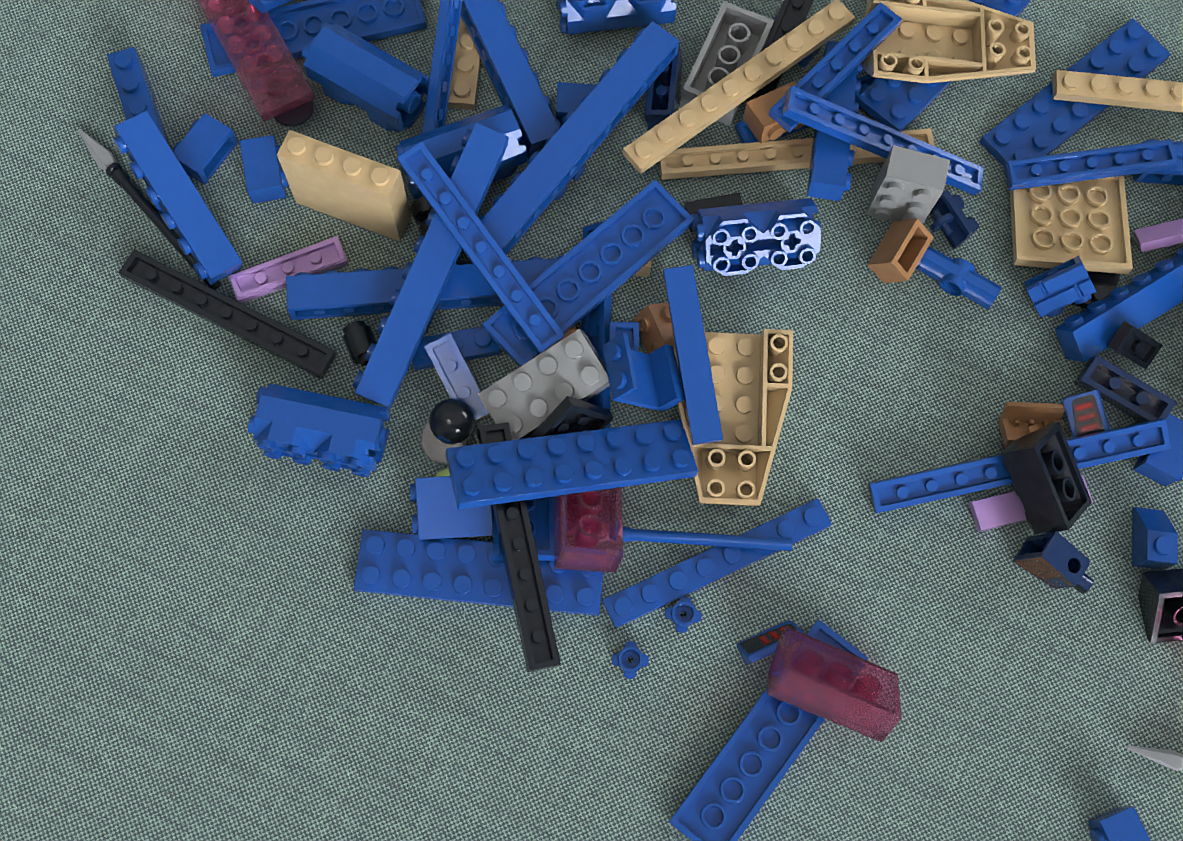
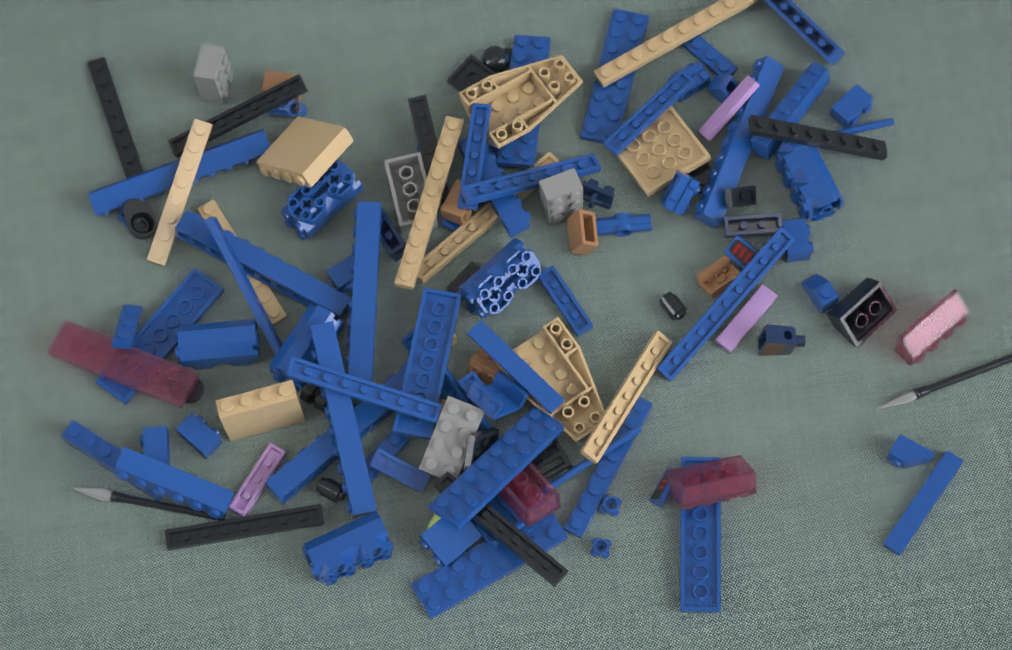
camera: 25 degrees left, 5 degrees down
black cap [422,399,475,463] -> none
black slope [1001,422,1092,534] -> none
none -> black plate [527,438,573,486]
none -> blue plate [538,265,593,337]
none -> tan plate [580,331,672,464]
none -> black brick [659,292,687,320]

